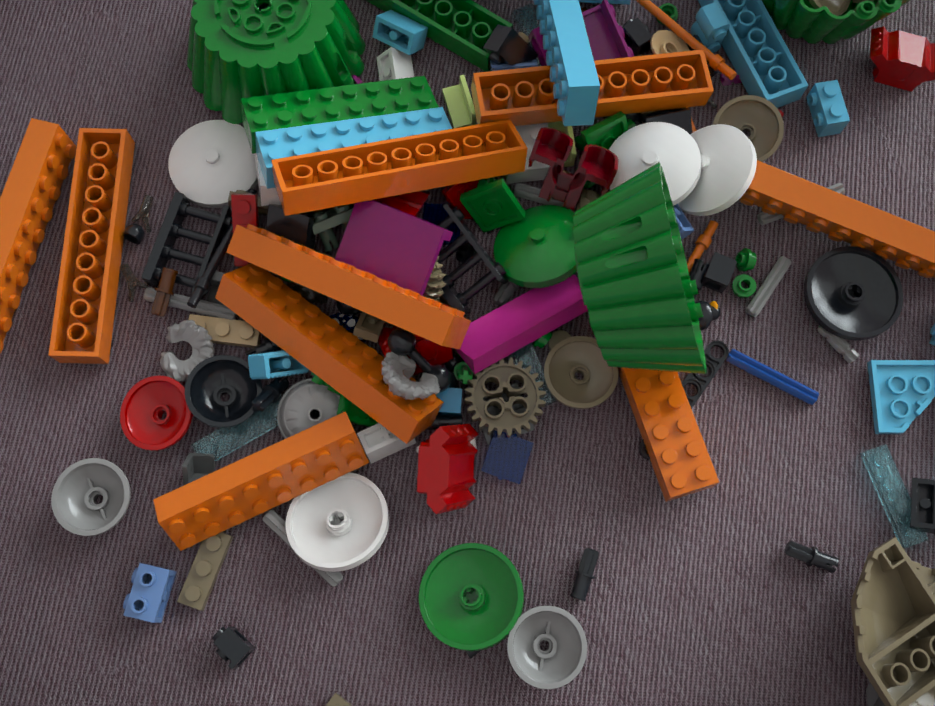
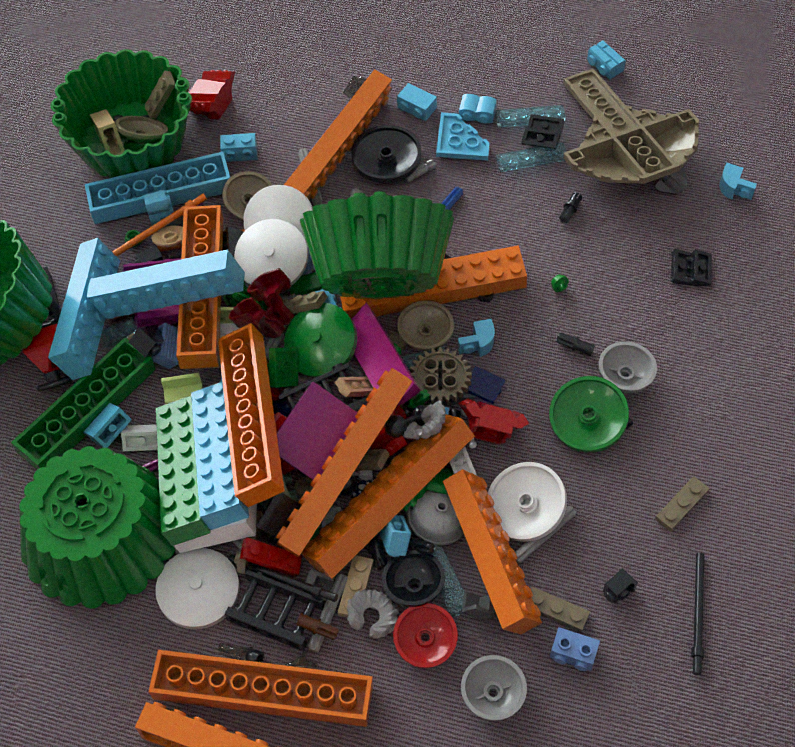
camera: 80 degrees left, 15 degrees down
none -> tan plate [335,376,373,397]
none -> medium azure brick [458,318,495,357]
none -> green plate [551,274,569,292]

